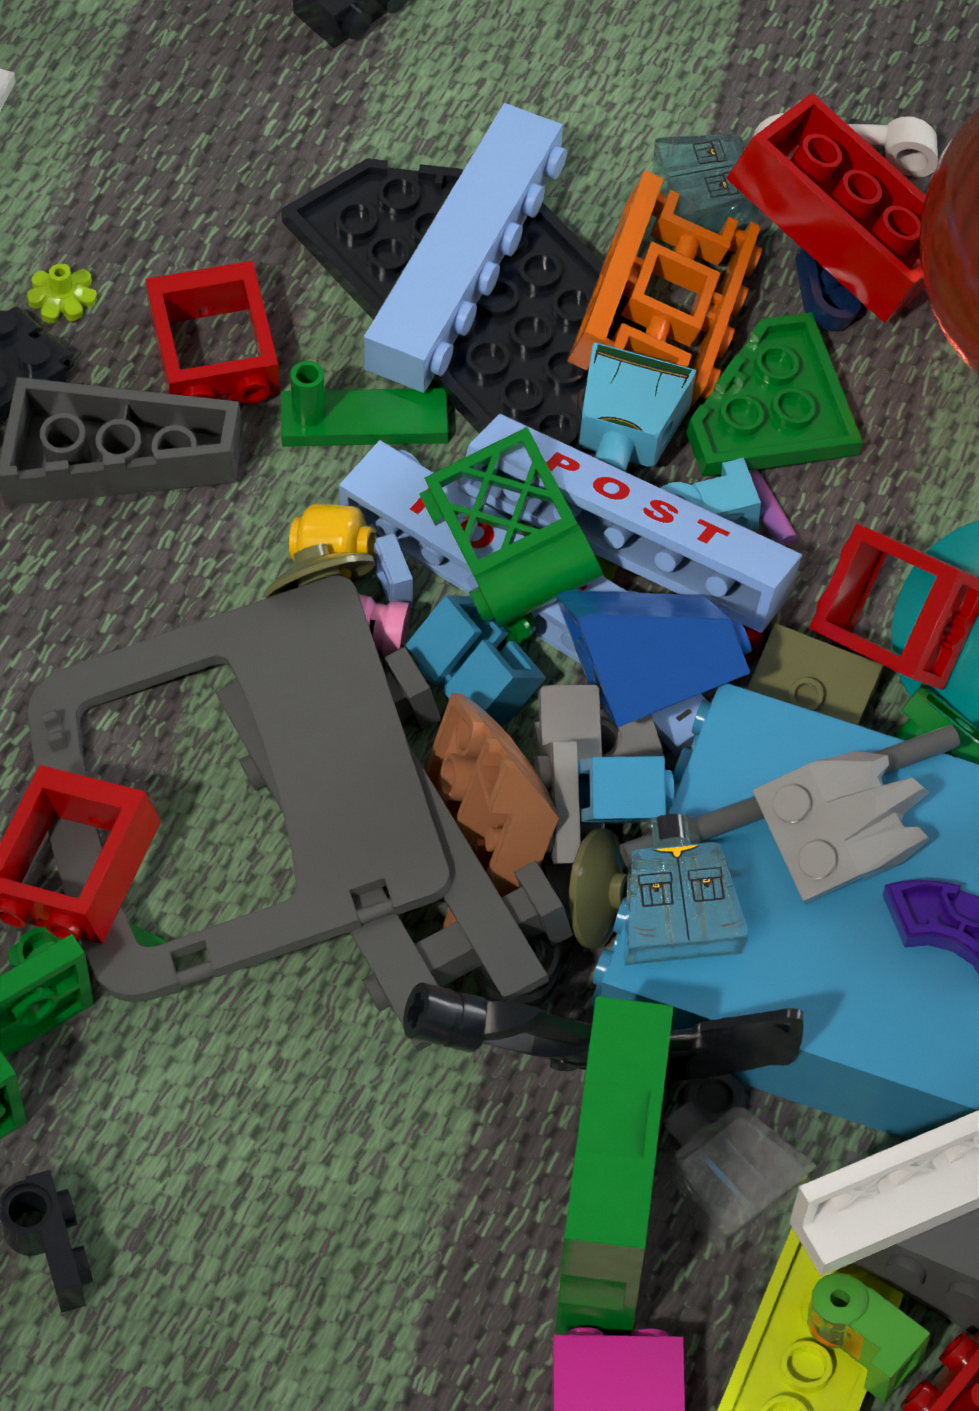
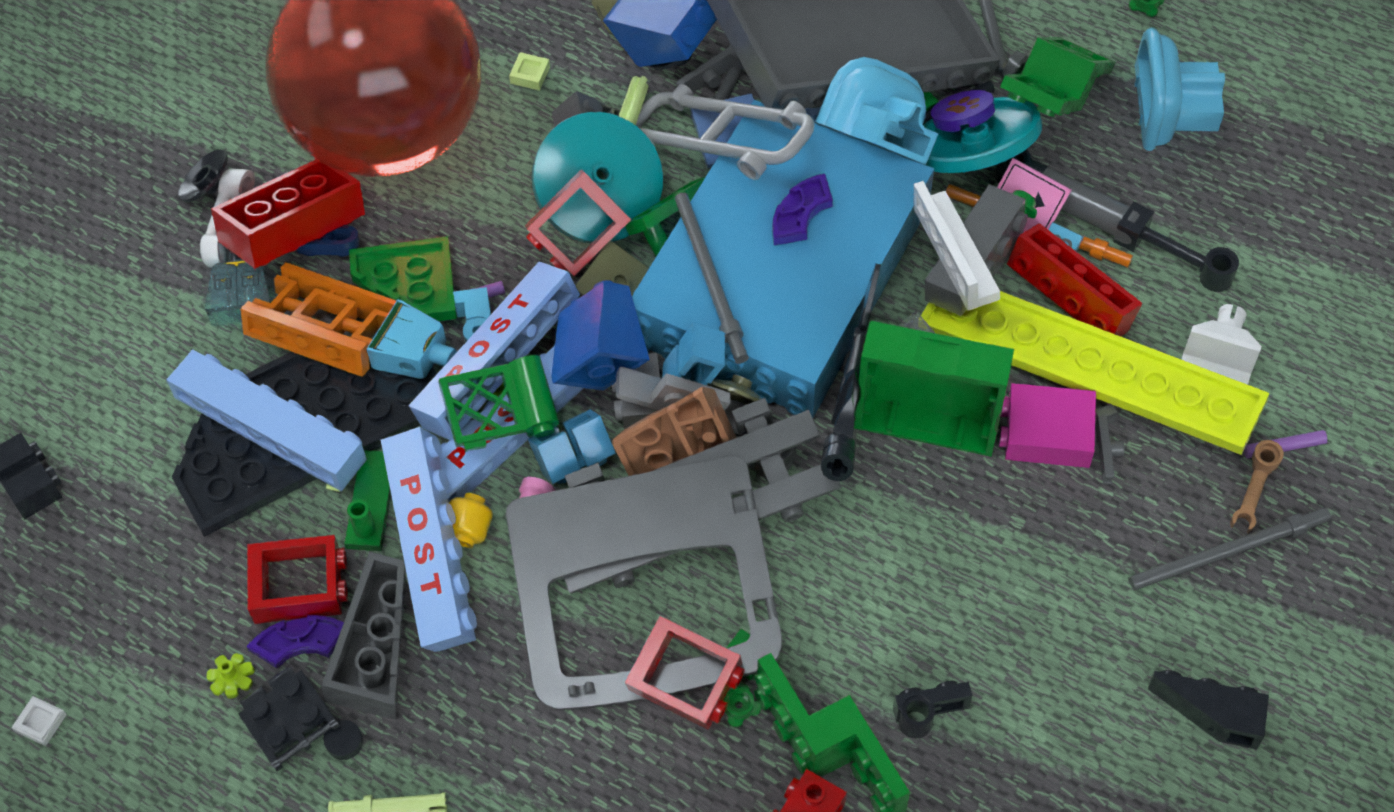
camera: 80 degrees left, 0 degrees up
olive dish [264,544,375,598] -> none
light blue tile [374,533,413,608] -> none
clear light blue torso [624,814,749,965] -> none
light grey plate [752,751,931,904] -> none
bright green leg [807,1273,930,1404] -> none
none -> black dish [178,149,228,203]
none -> dark purple tile [246,615,344,668]
none -> light blue brick [381,427,477,652]

